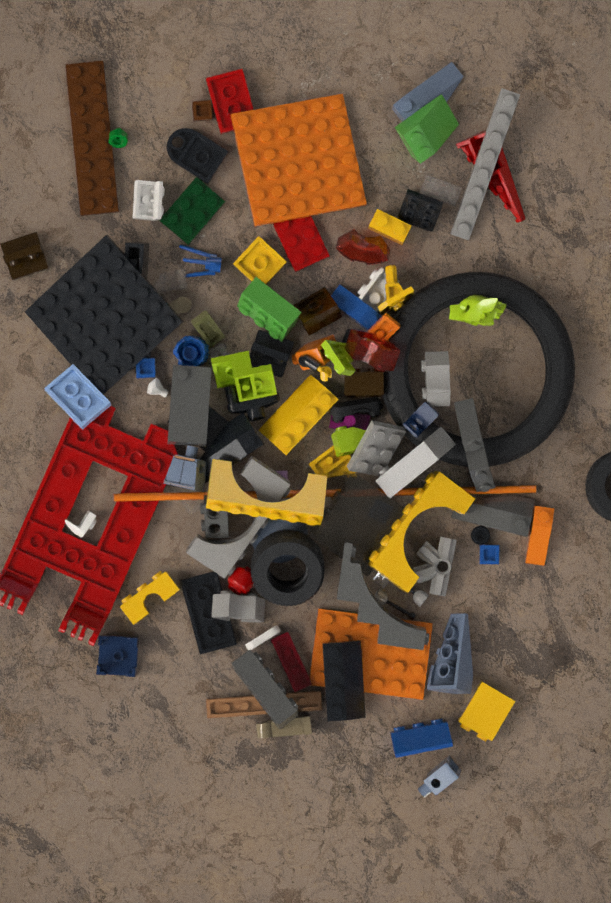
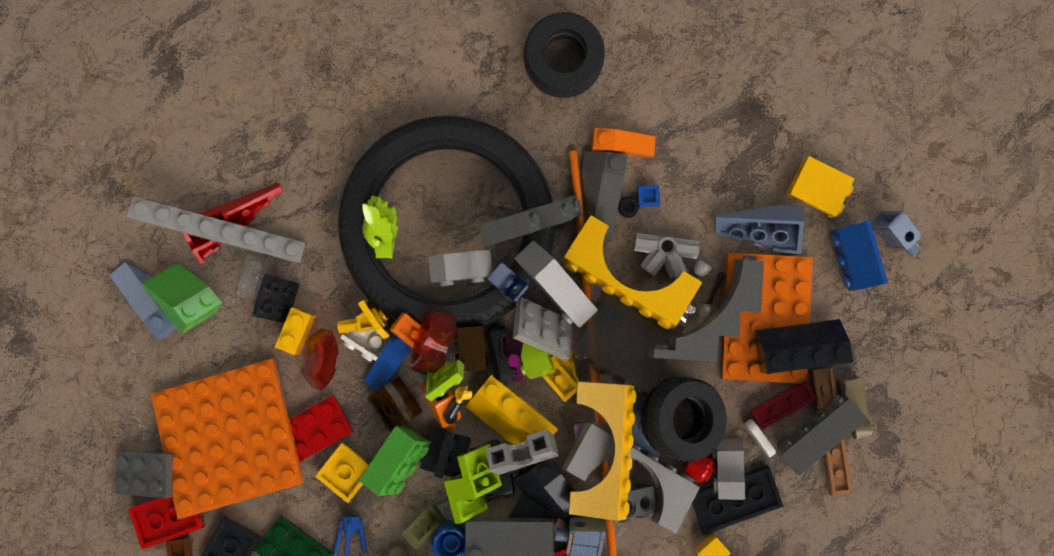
camera: 90 degrees left, 0 degrees up
none -> dark grey plate [116,450,173,498]
none -> light grey arch [485,430,559,475]

